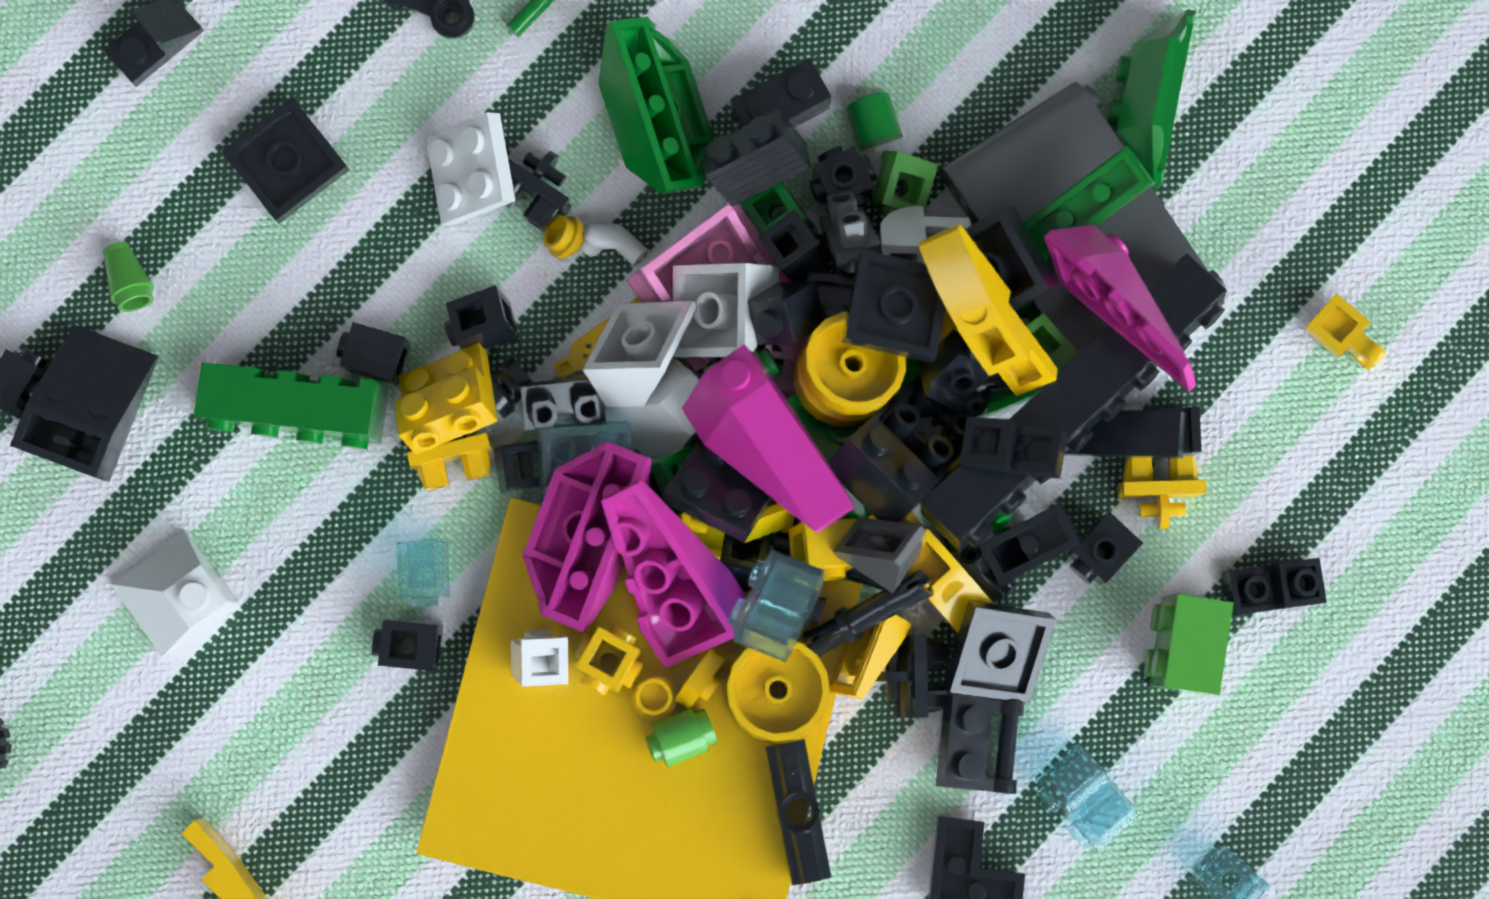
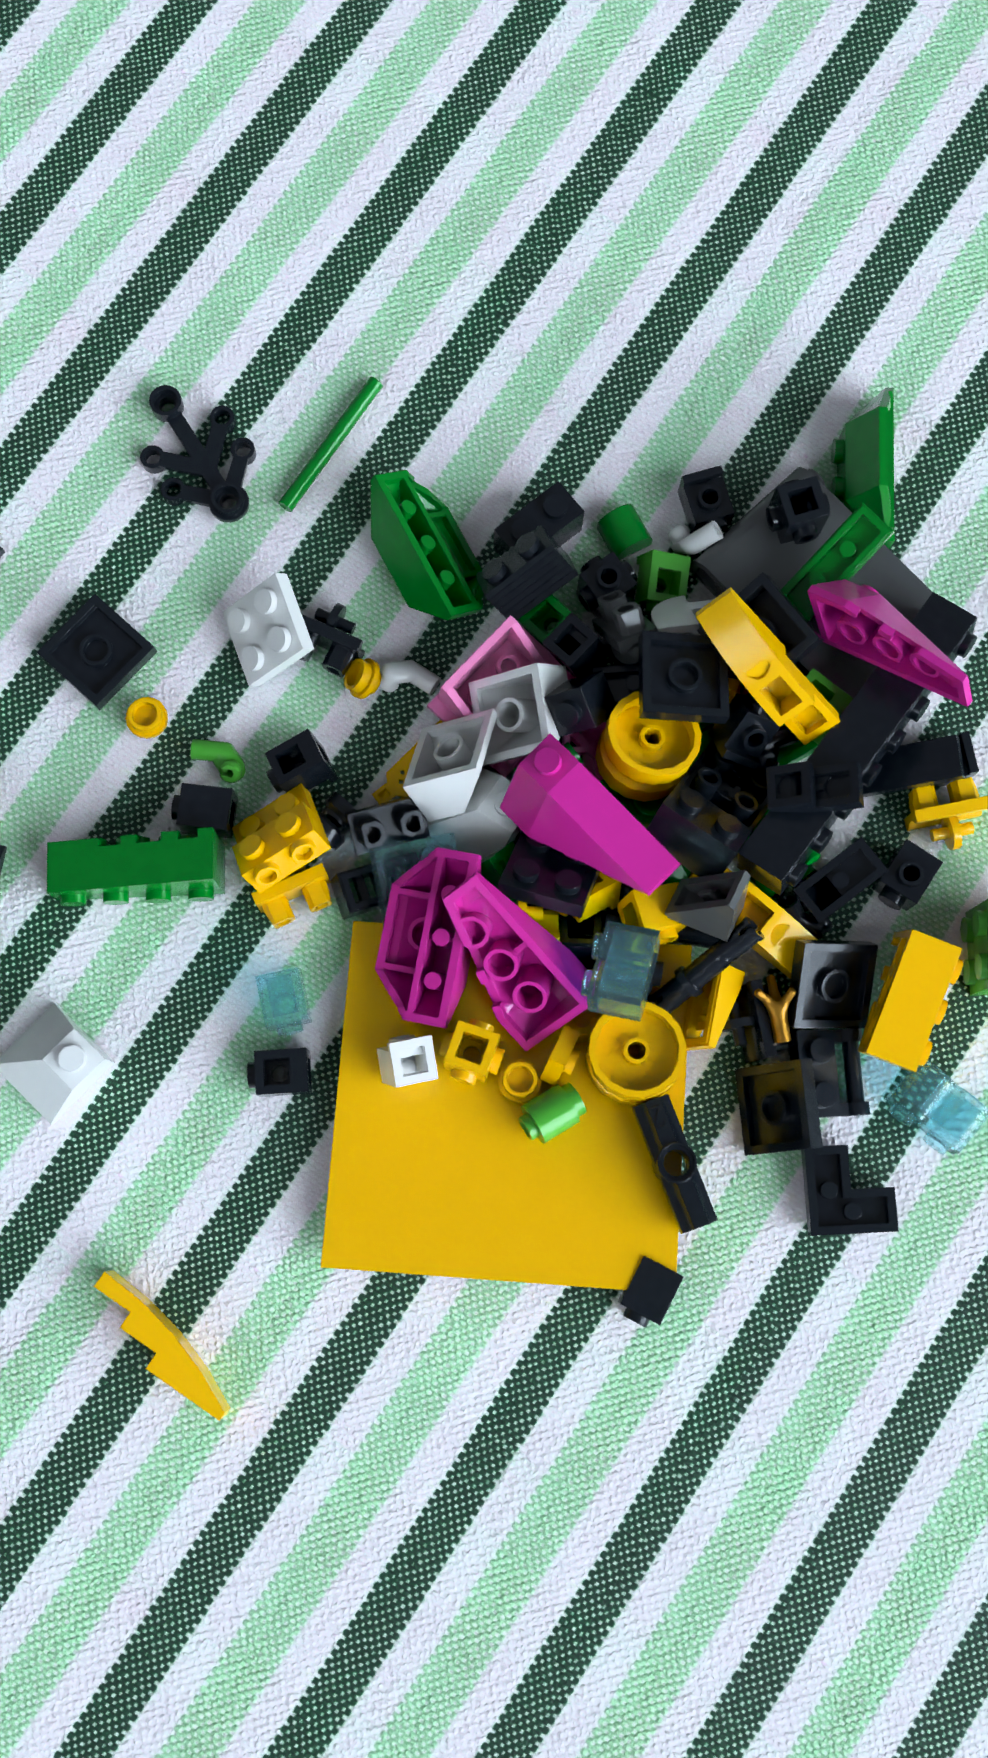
camera: 10 degrees left, 5 degrees down
none -> yellow plate [126,697,168,739]
none -> bright green arm [190,739,246,783]
none -> white arm [668,521,723,555]
none -> black brick [678,465,735,533]
none -> black plate [735,1059,823,1156]
none -> pearl gold bar [754,975,796,1043]
none -> black brick [766,476,830,544]
none -> yellow wedge [858,929,963,1072]

